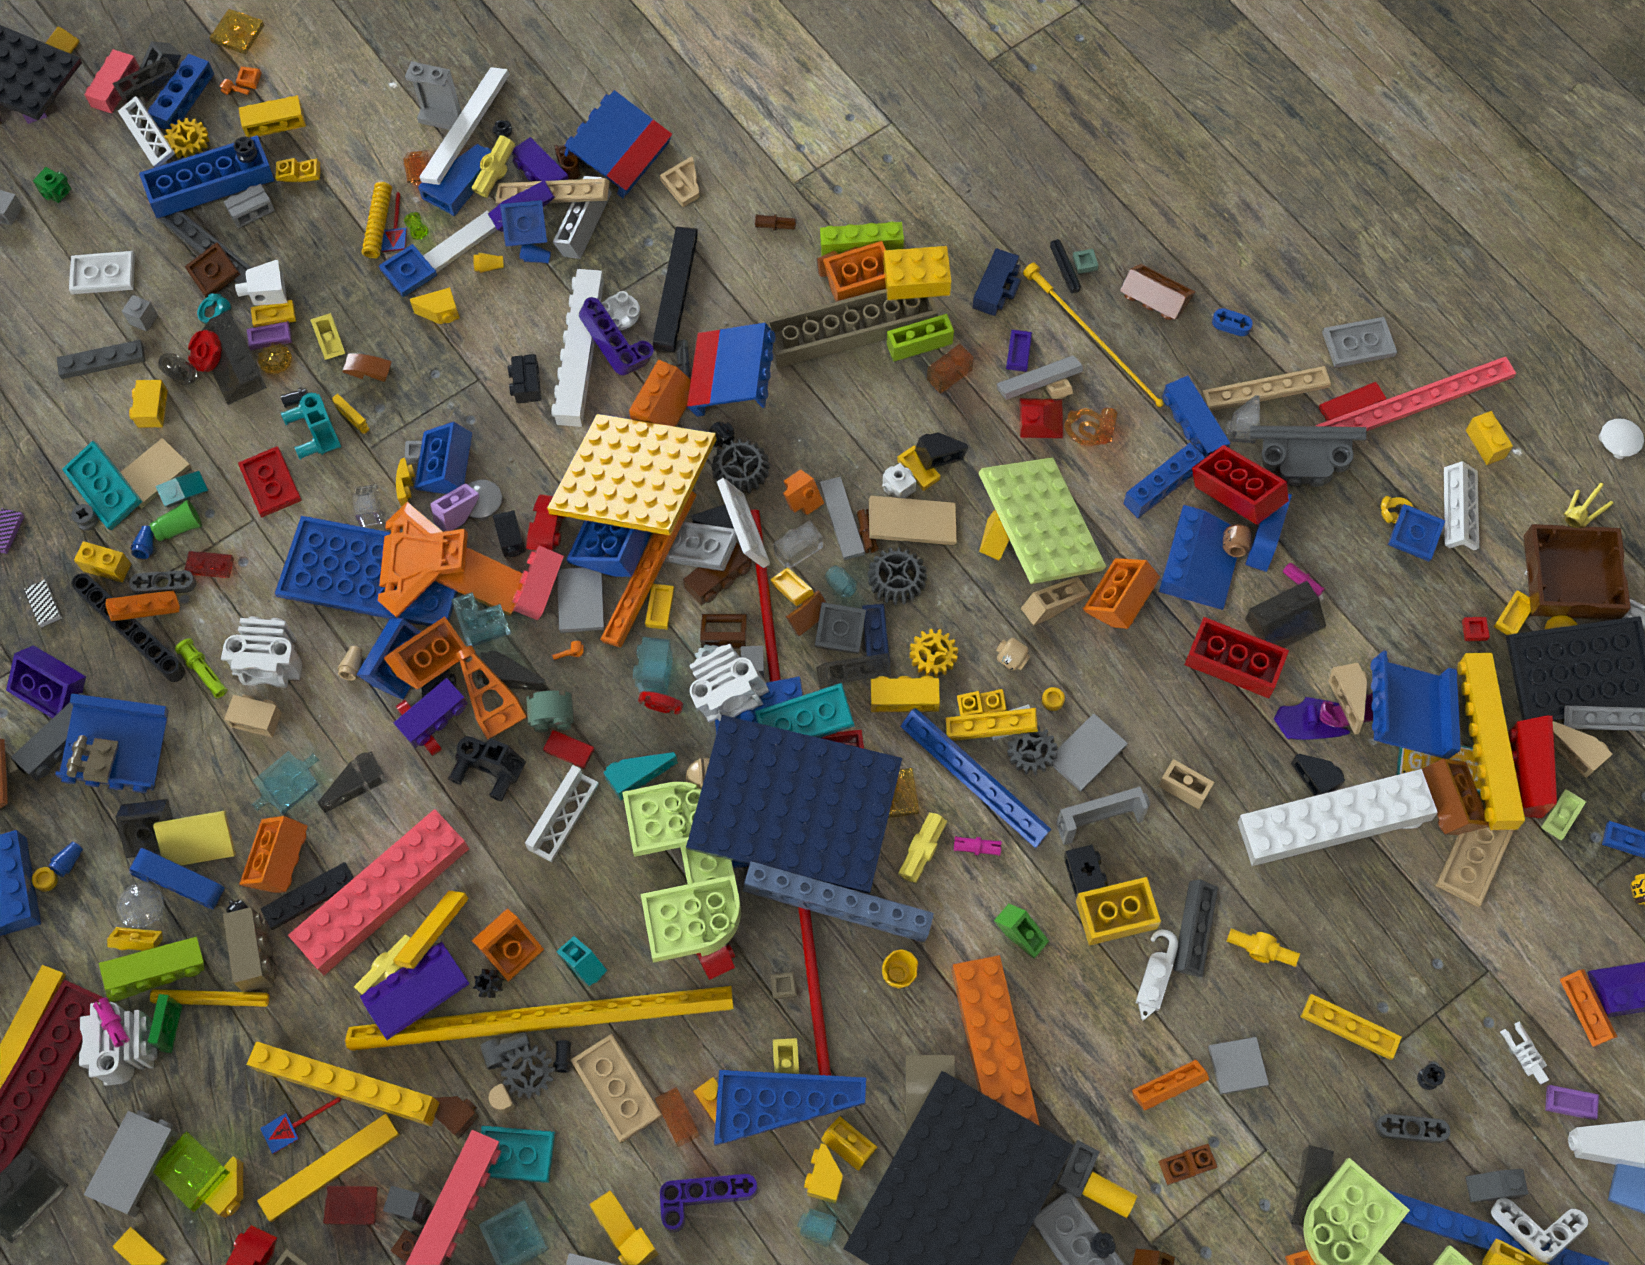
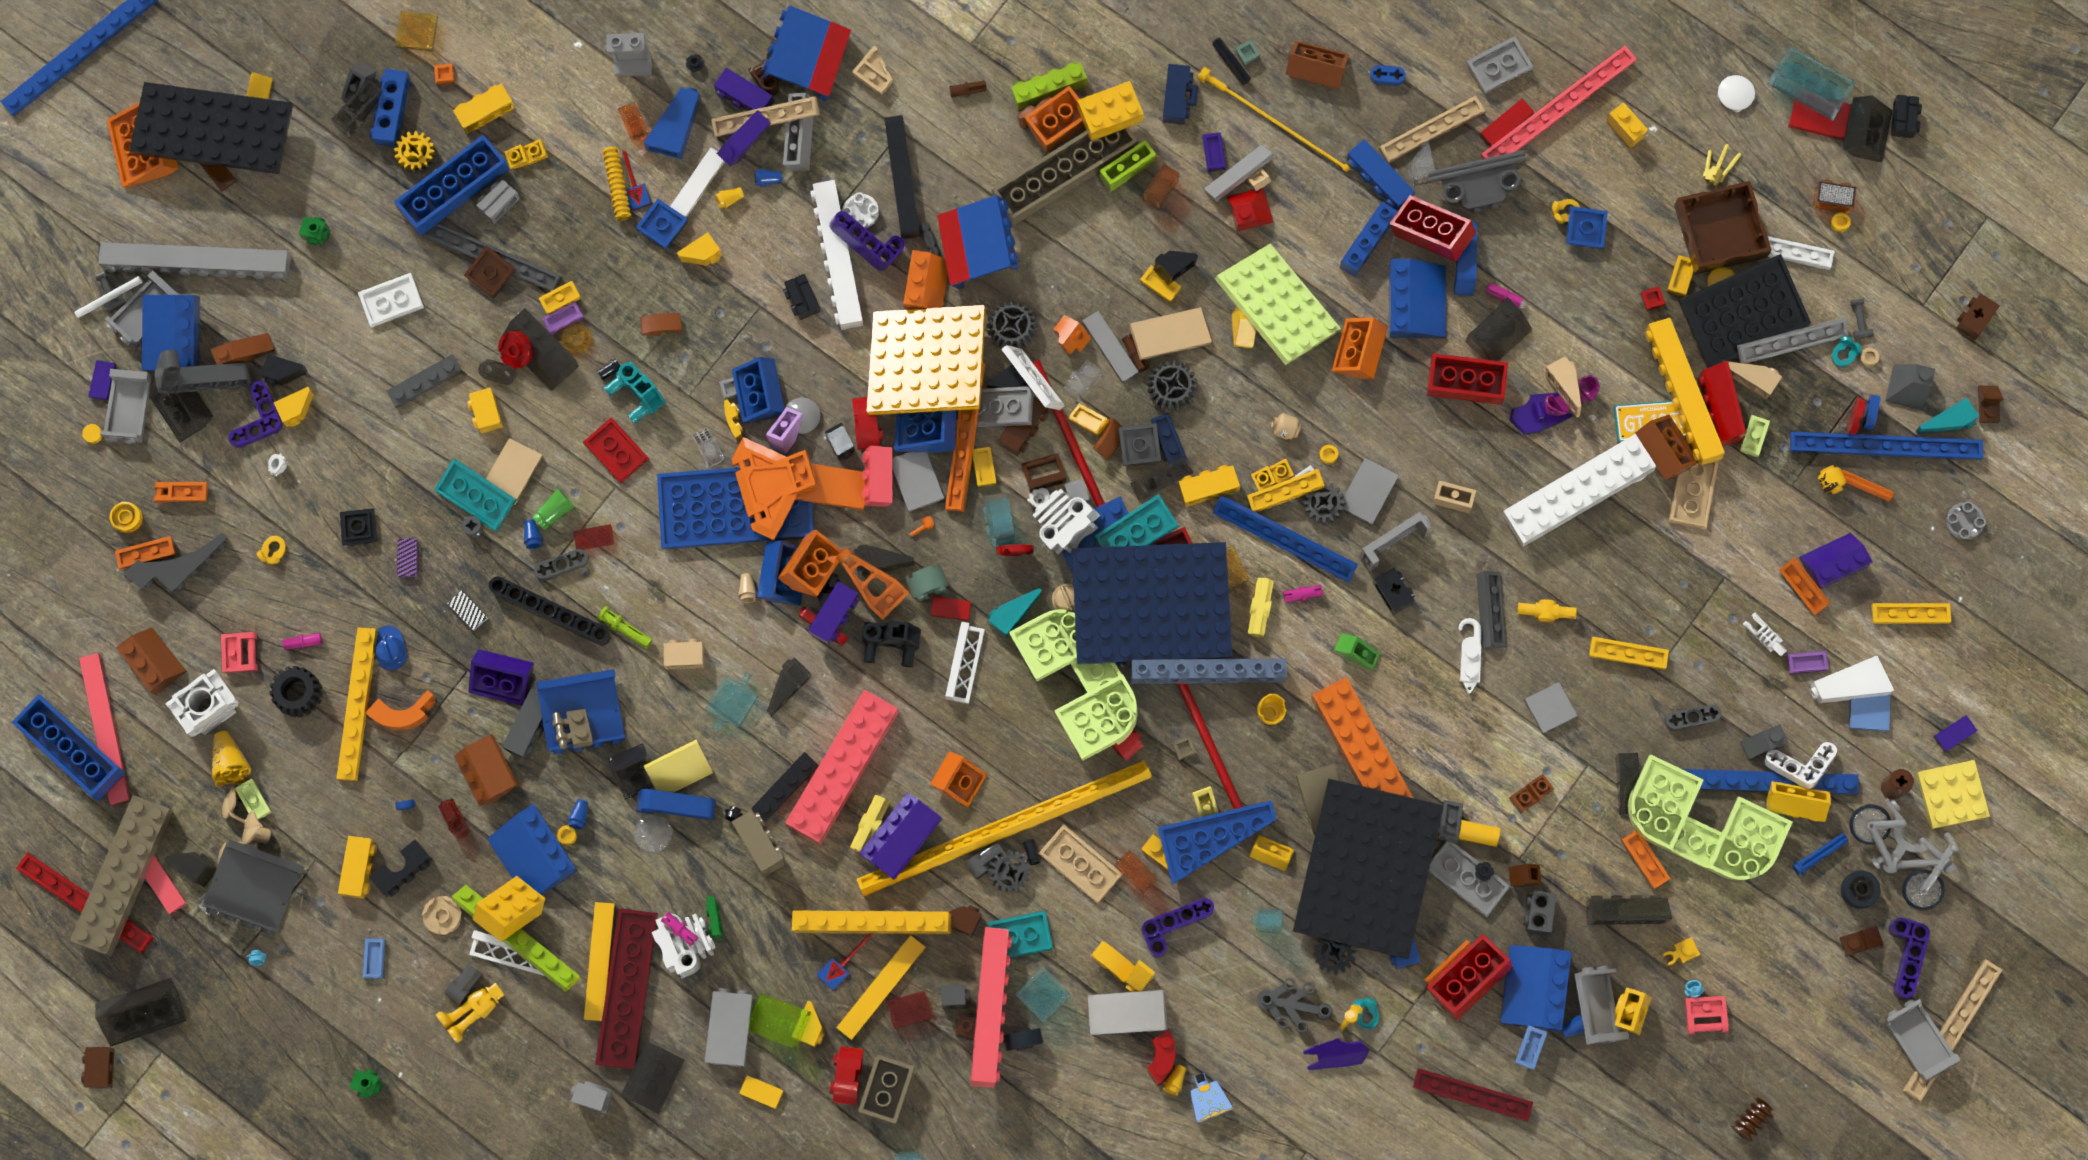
camera: 15 degrees left, 10 degrees up
yellow brick [74,541,131,583] -> none
coral brick [84,49,140,114] -> none
lime wedge [99,937,205,1003] -> none
orange plate [106,590,180,621] -> none
yellow plate [107,927,163,951] -> none
white fence [118,96,175,168] -> none
light grey brick [122,295,158,332] -> none
yellow axle [150,989,270,1007] -> none
teal slope [155,471,209,508] -> none
teal piece [197,293,231,324] -> none
orange hand [219,79,250,95] -> none
white piece [221,616,302,688] -> none
black wheel [233,137,258,163] -> none
white torso [235,260,287,306] -> none
orange slope [239,816,308,893] -> none
light yellow slope [310,313,345,360] -> none
yellow tile [332,393,370,434] -> none
yellow tile [393,890,469,969] -> none
clear neon green bush [403,212,429,240] -> none
white tile [420,68,510,185] -> none
clear light blue brick [451,592,511,647] -> none
light yellow piece [472,135,516,198] -> none
black gear [473,969,504,998] -> none
tan brick [489,1083,515,1114] -> none
blue plate [500,200,547,247] -> none
teal slope [556,936,607,987] -> none
black gear [709,421,735,447] -> none
yellow slope [804,1143,843,1204] -> none
clear light blue brick [825,565,857,598] -> none
white brick [882,463,916,498] -> none
yellow gear [909,629,958,677] -> none
tan slope [1021,576,1090,626] -> none
clear orange piece [1064,408,1118,446] -> none
yellow brick [1076,877,1161,946] -> none
orange plate [1132,1060,1209,1111] -> none
medium nougat head [1223,524,1252,557] -> none
black slope [1291,754,1345,796] -> none
blue panel [1370,650,1461,759] -> none
black bush [1417,1064,1445,1090] -> none
white fence [1444,461,1479,550] -> none

